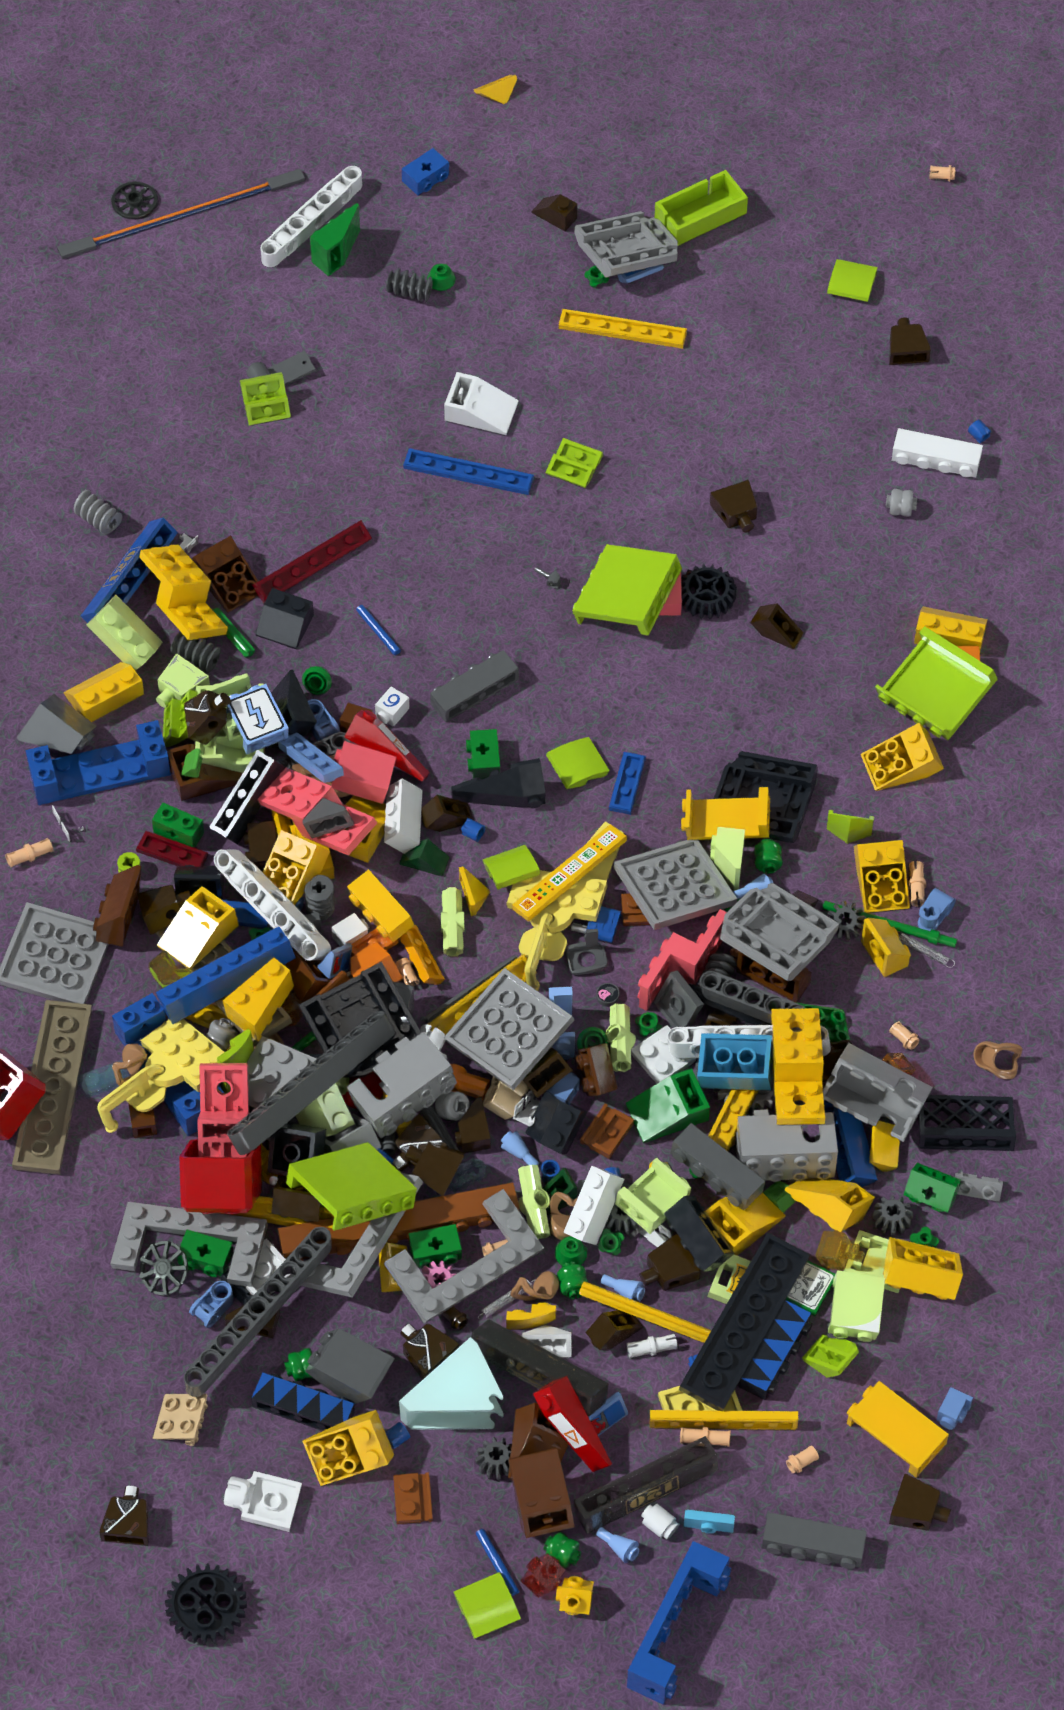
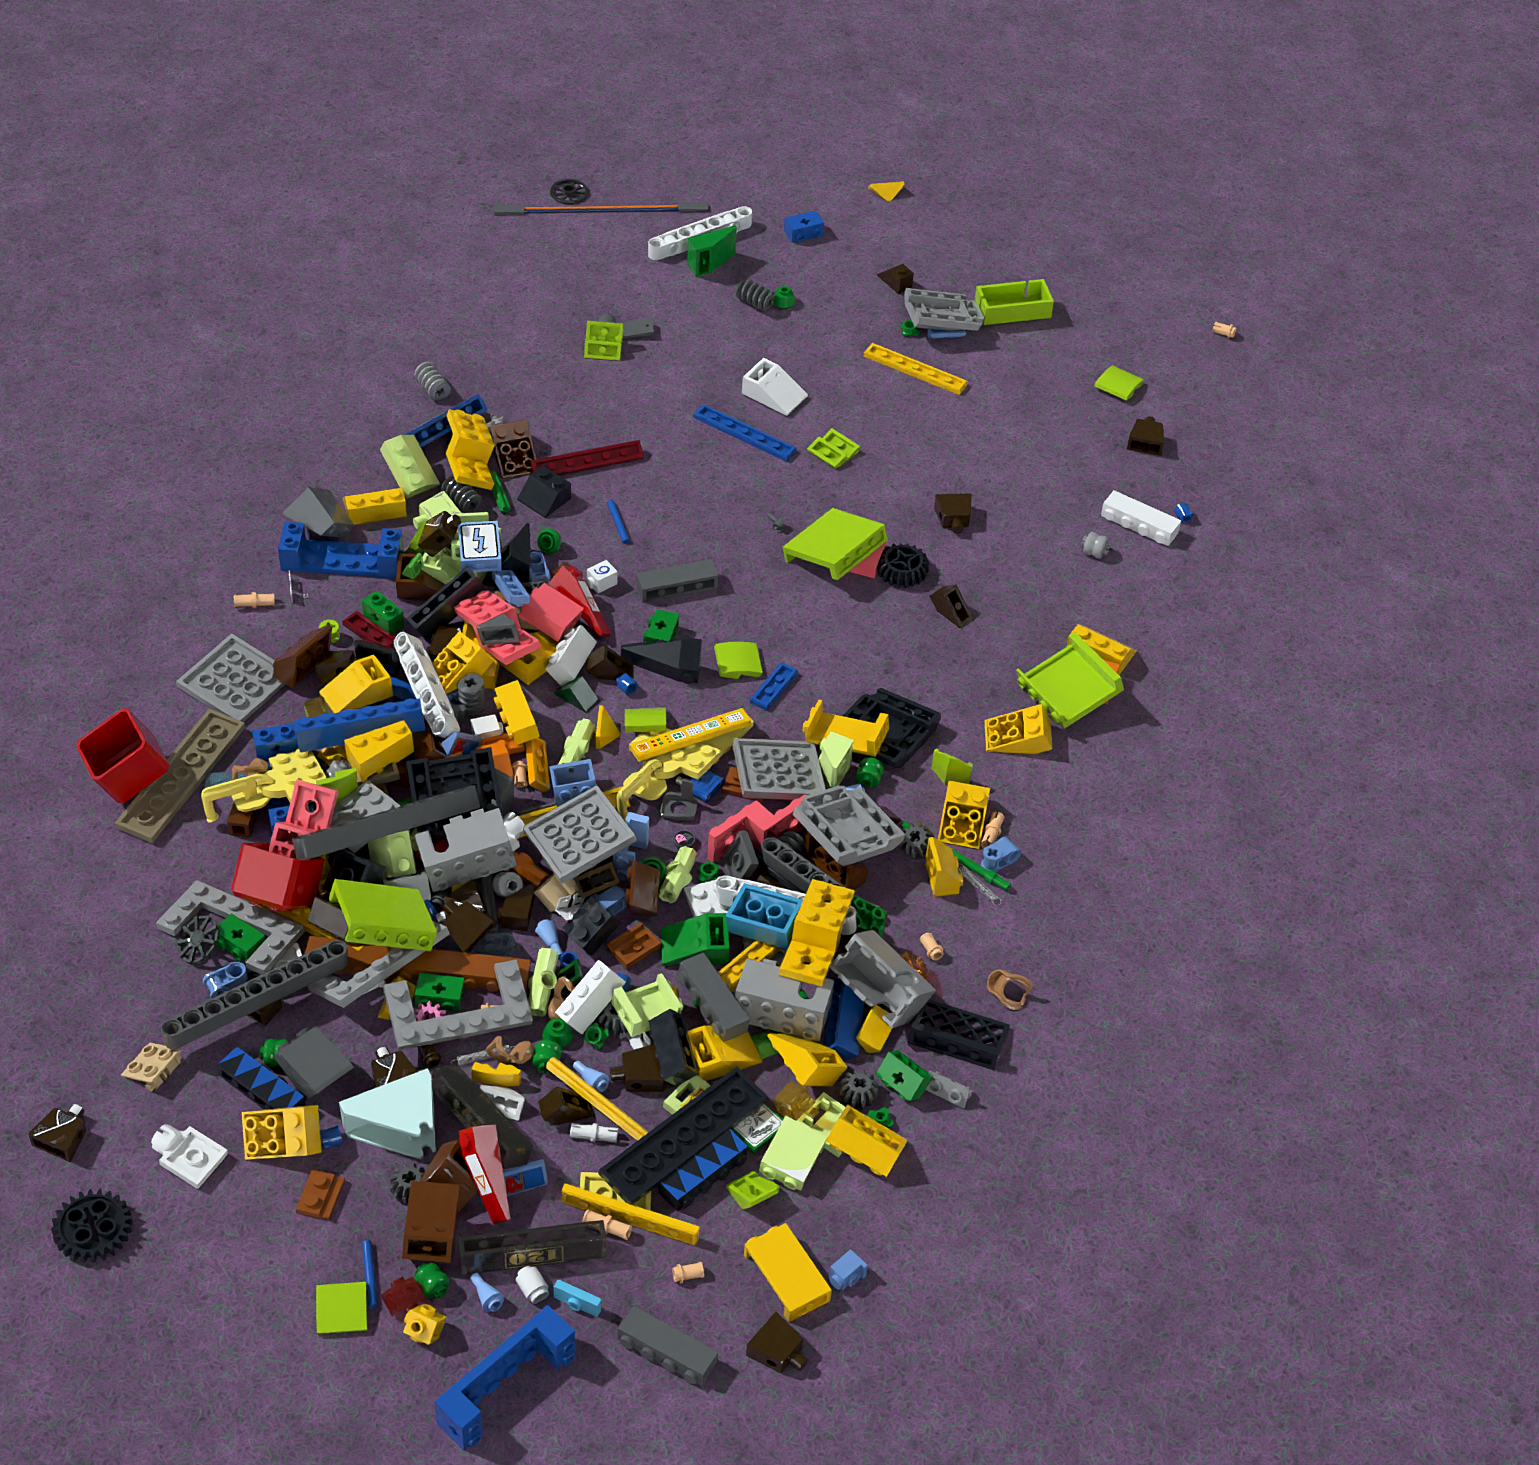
camera: 15 degrees right, 10 degrees down
none -> medium blue window [549,759,596,807]

